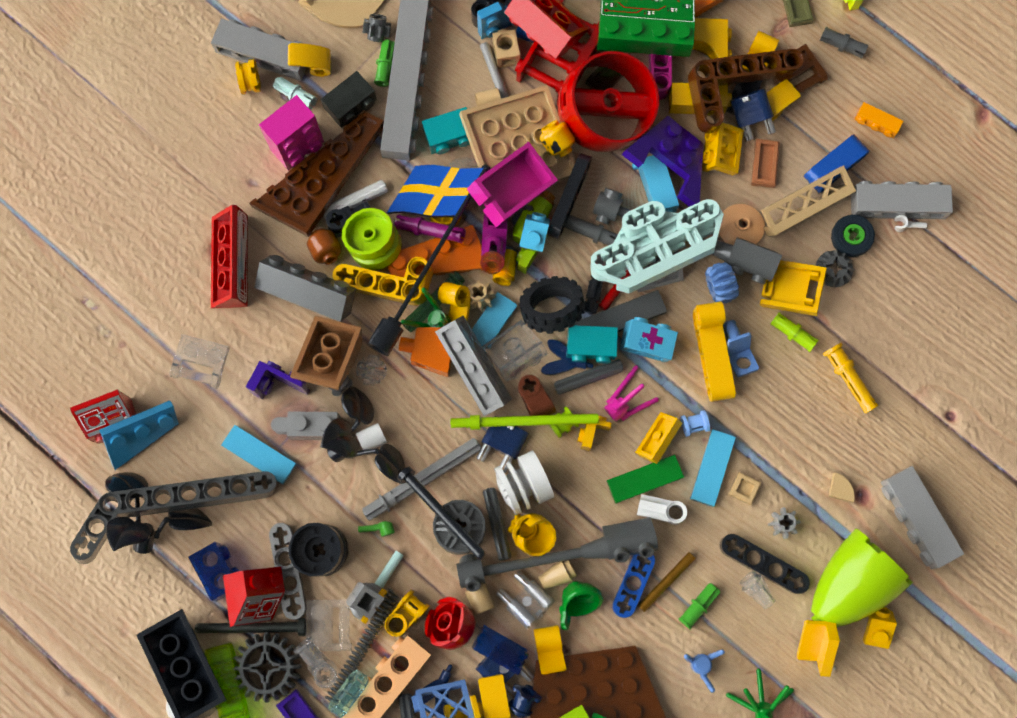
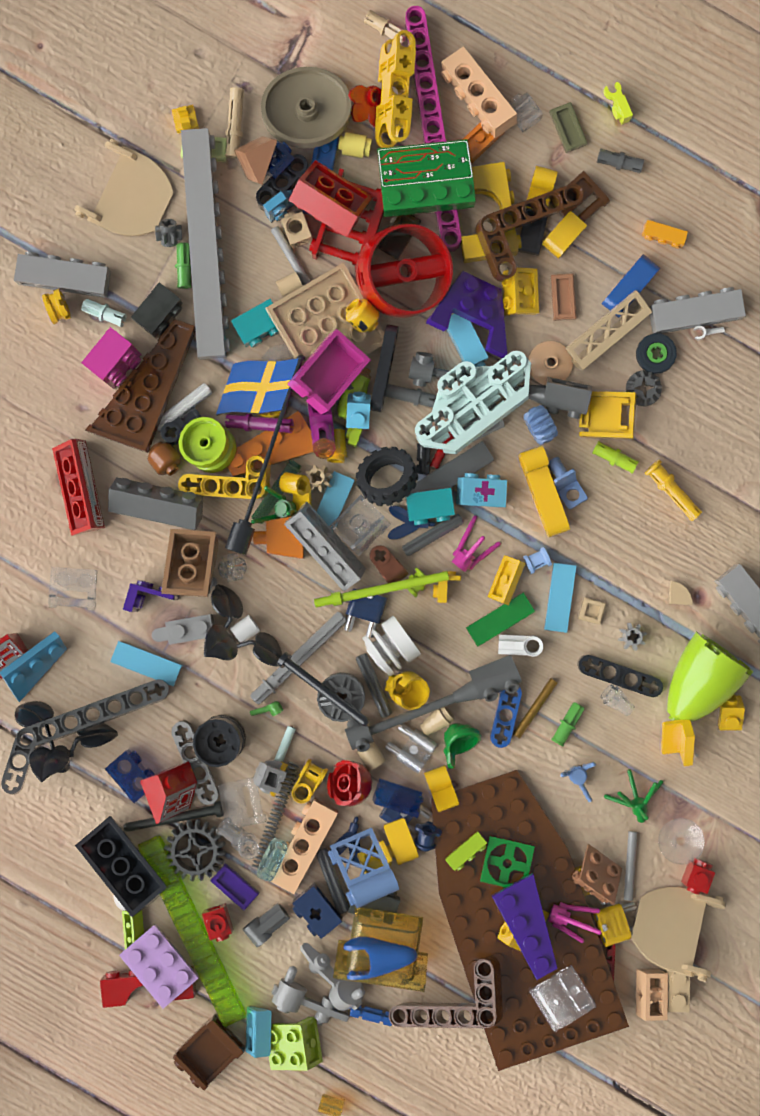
camera: 10 degrees left, 10 degrees up
yellow panel [288,43,331,77] -> none
dark blue piece [730,89,776,141] -> none

